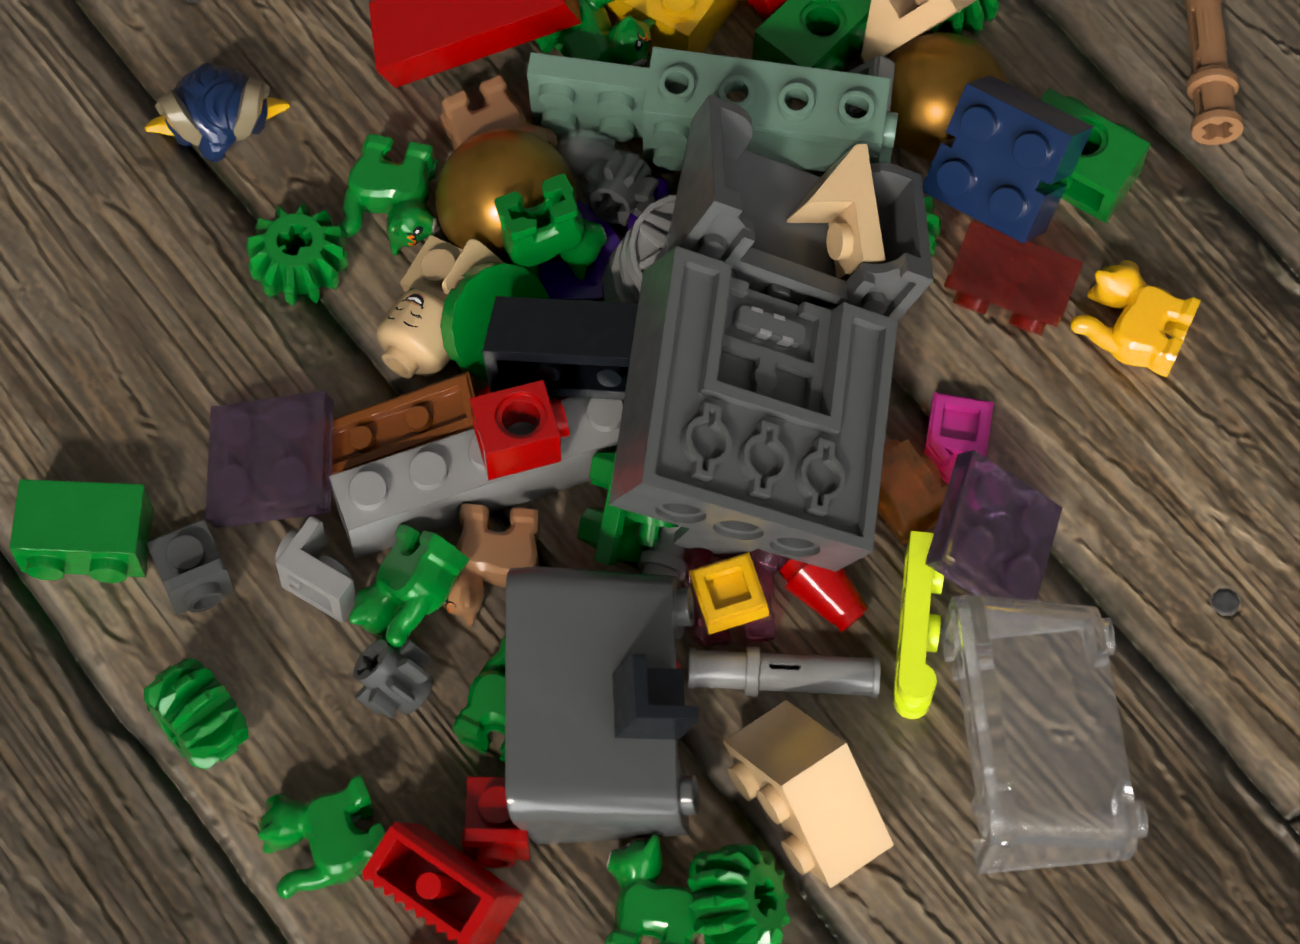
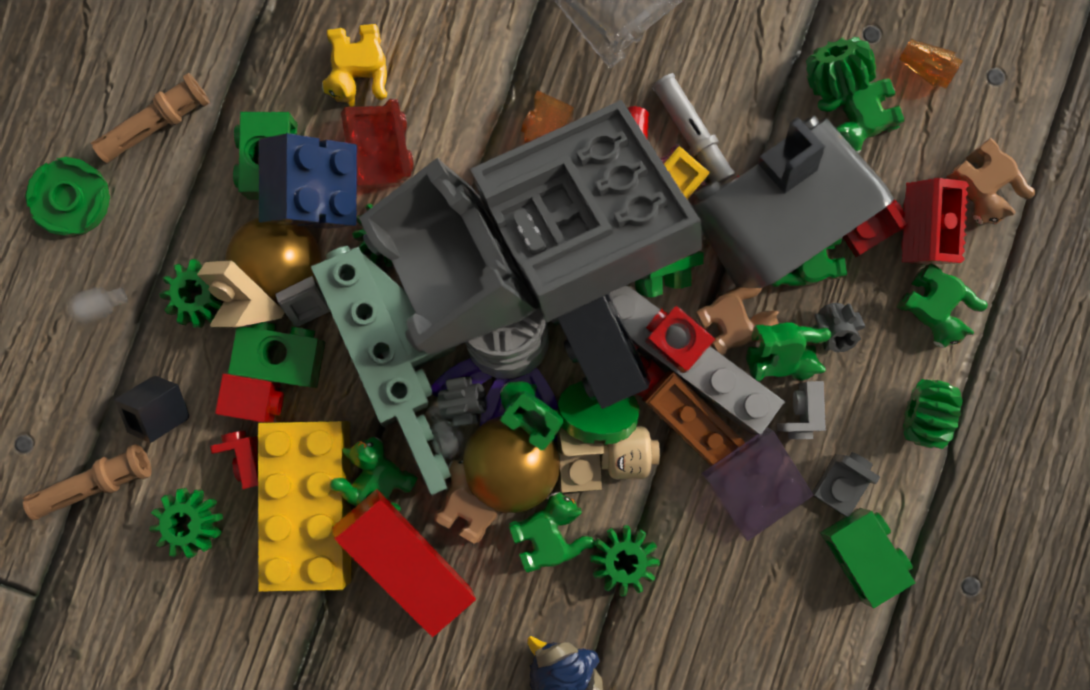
camera: 125 degrees left, 20 degrees up
tan brick [723,700,894,888] -> none
tan slope [786,144,886,281] -> none
neon yellow plate [893,531,945,719] -> none
dark pink tile [923,392,994,511] -> none
clear purple plate [925,450,1063,620] -> none

